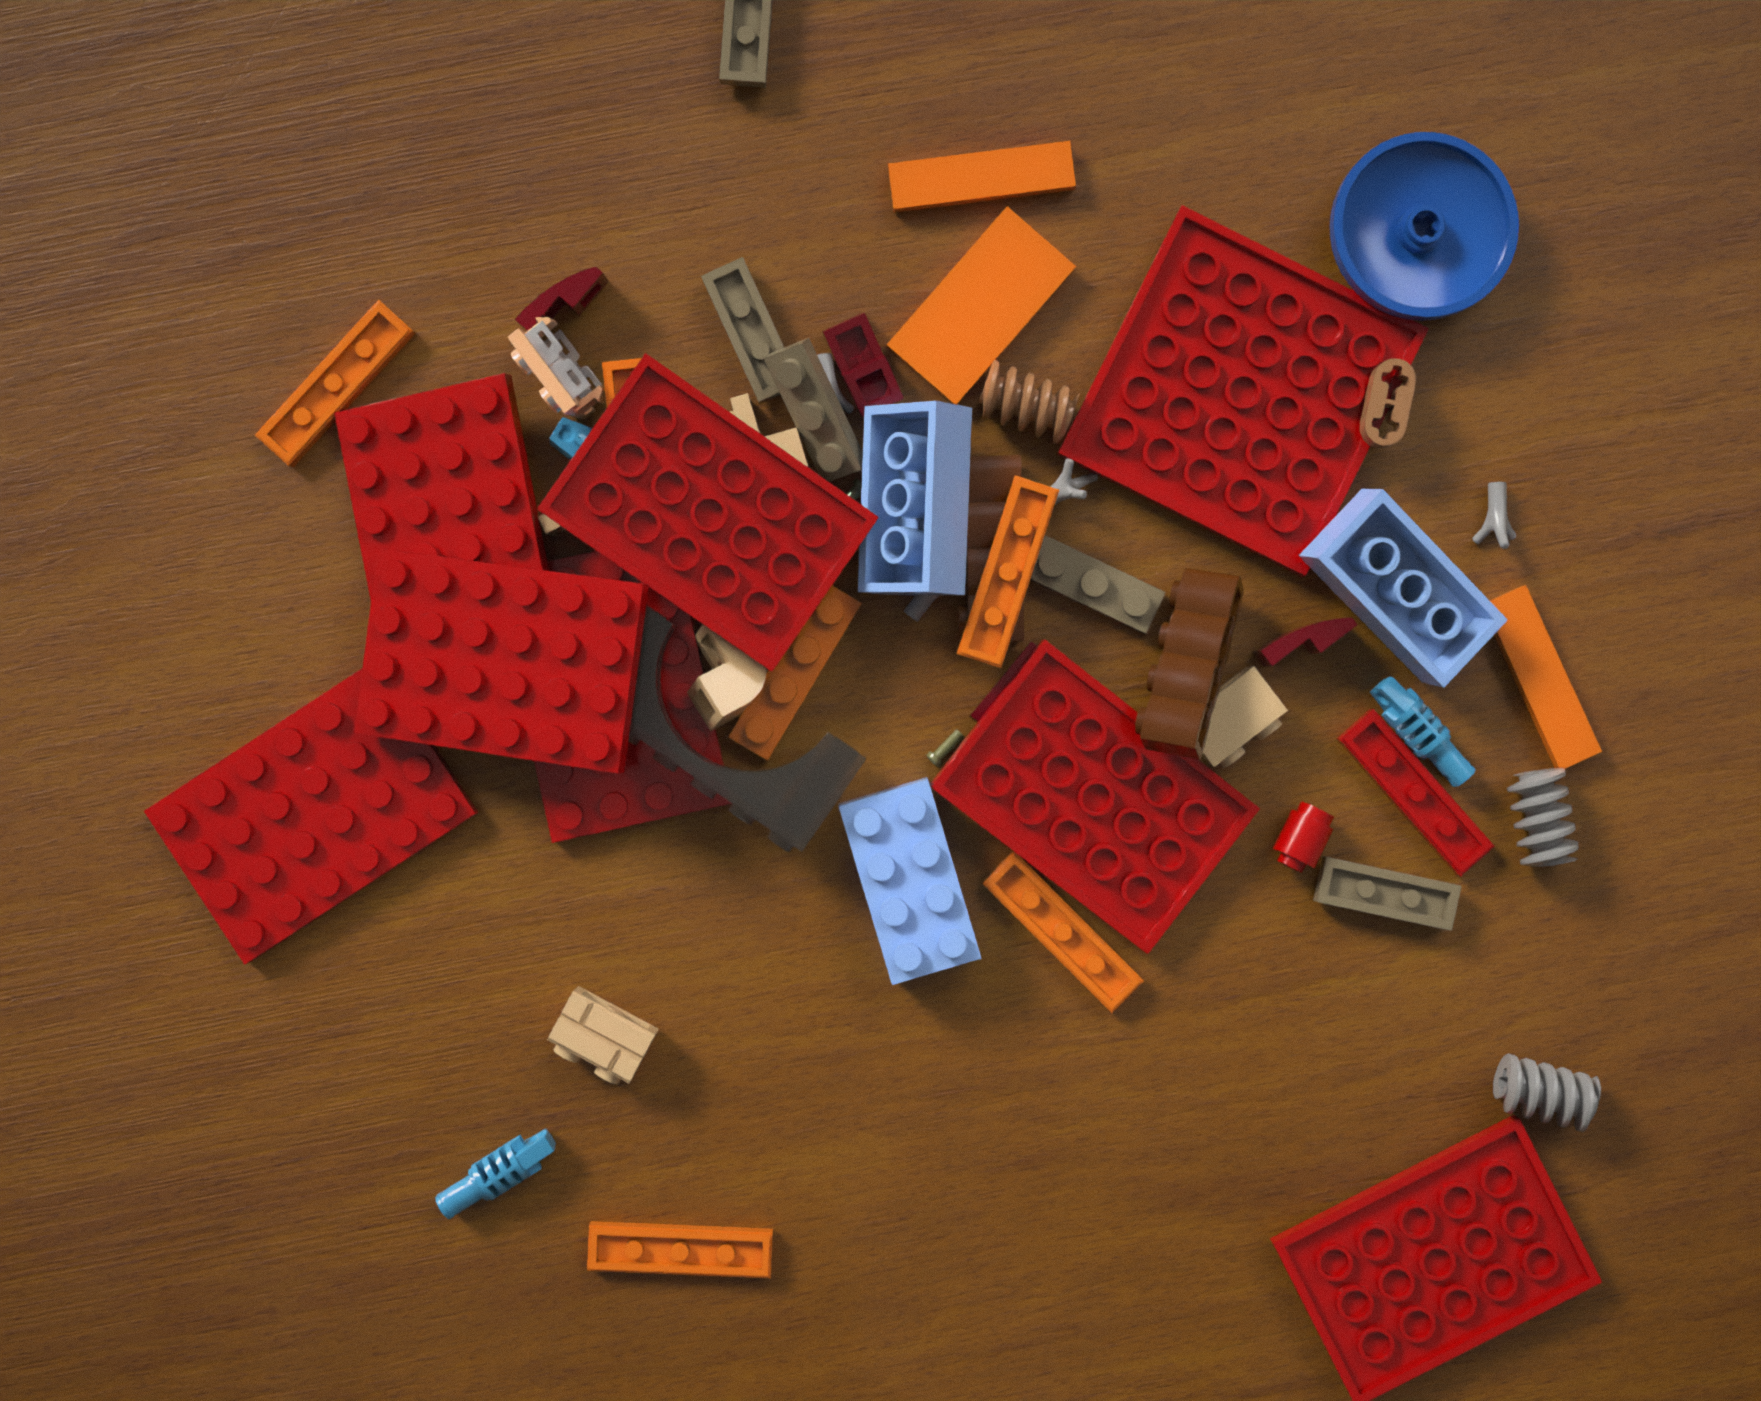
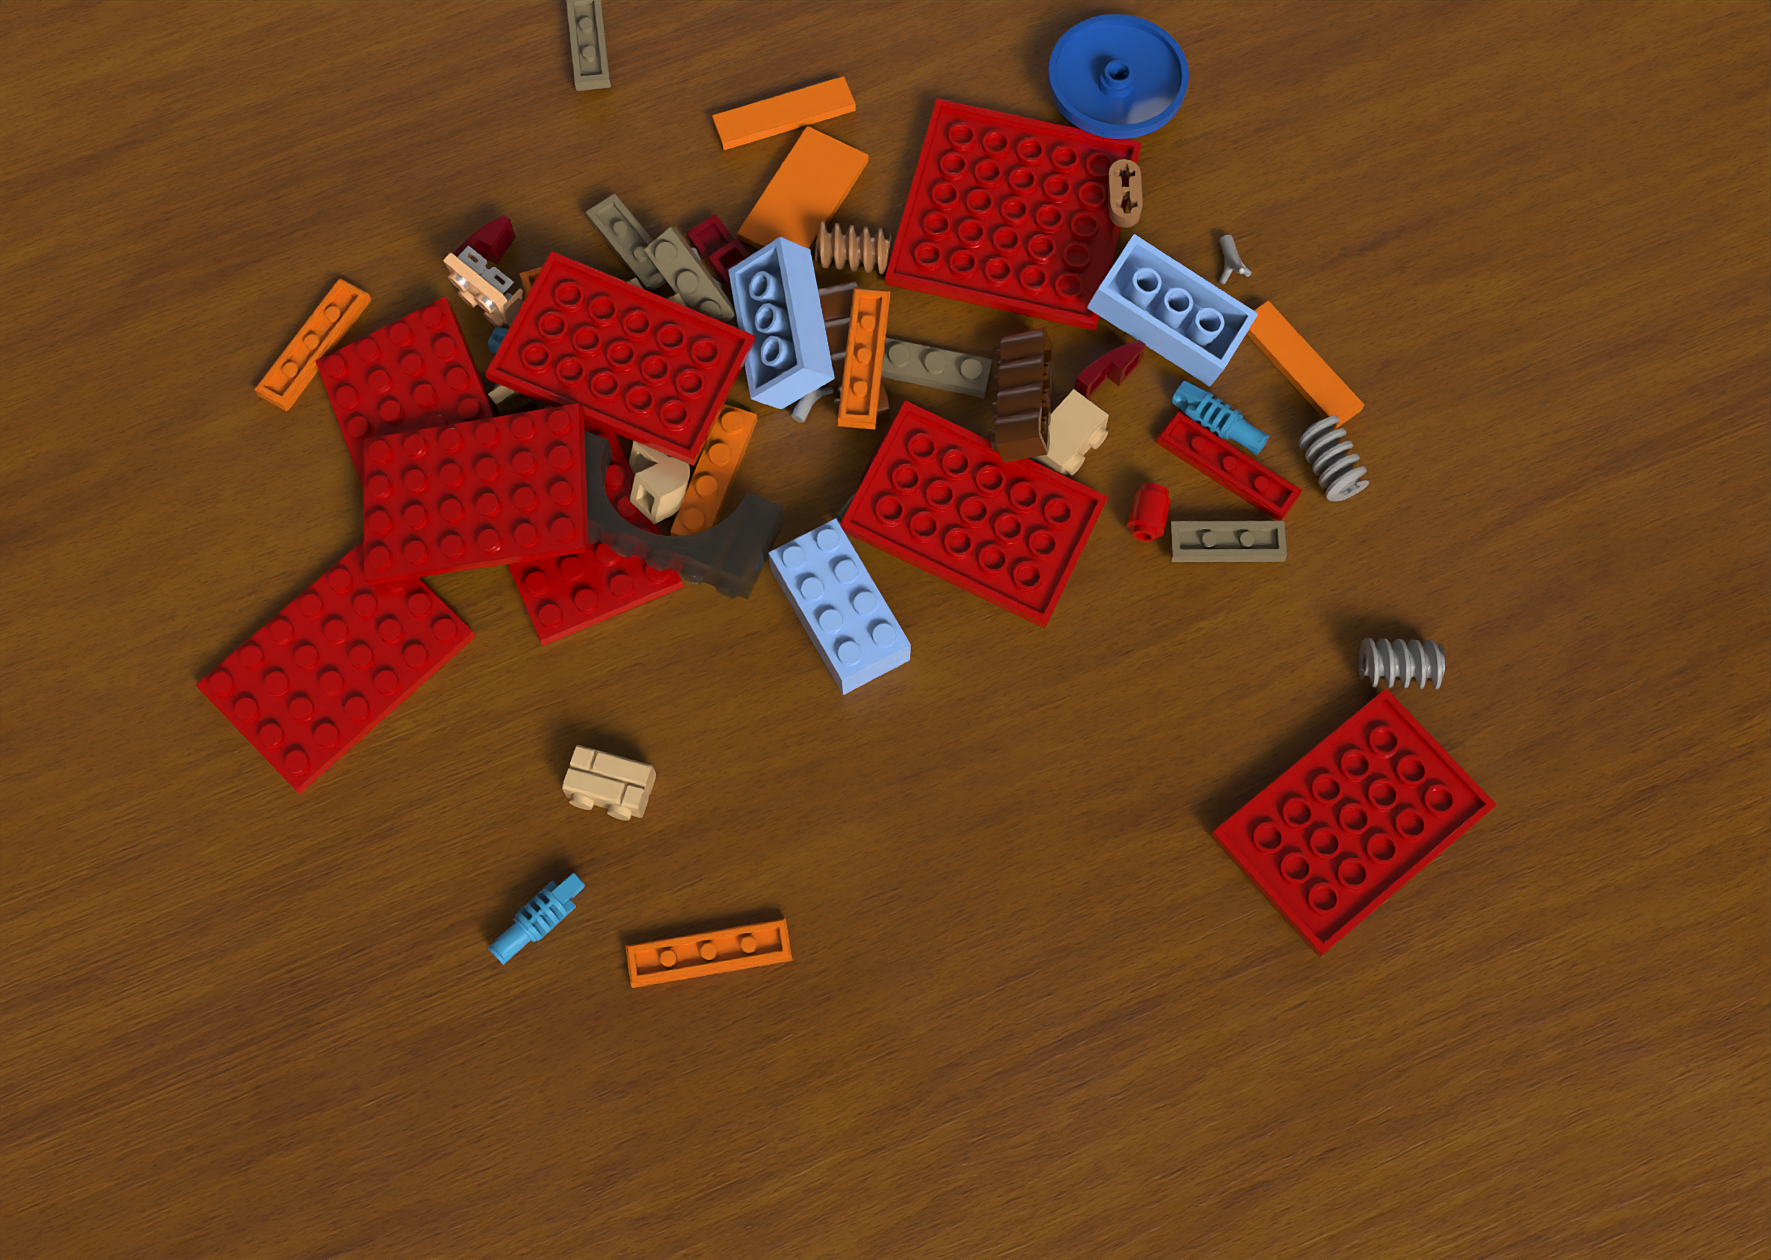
camera: 15 degrees left, 20 degrees down
orange tile [981,851,1144,1013] -> none
light grey bar [1050,459,1098,505] -> none

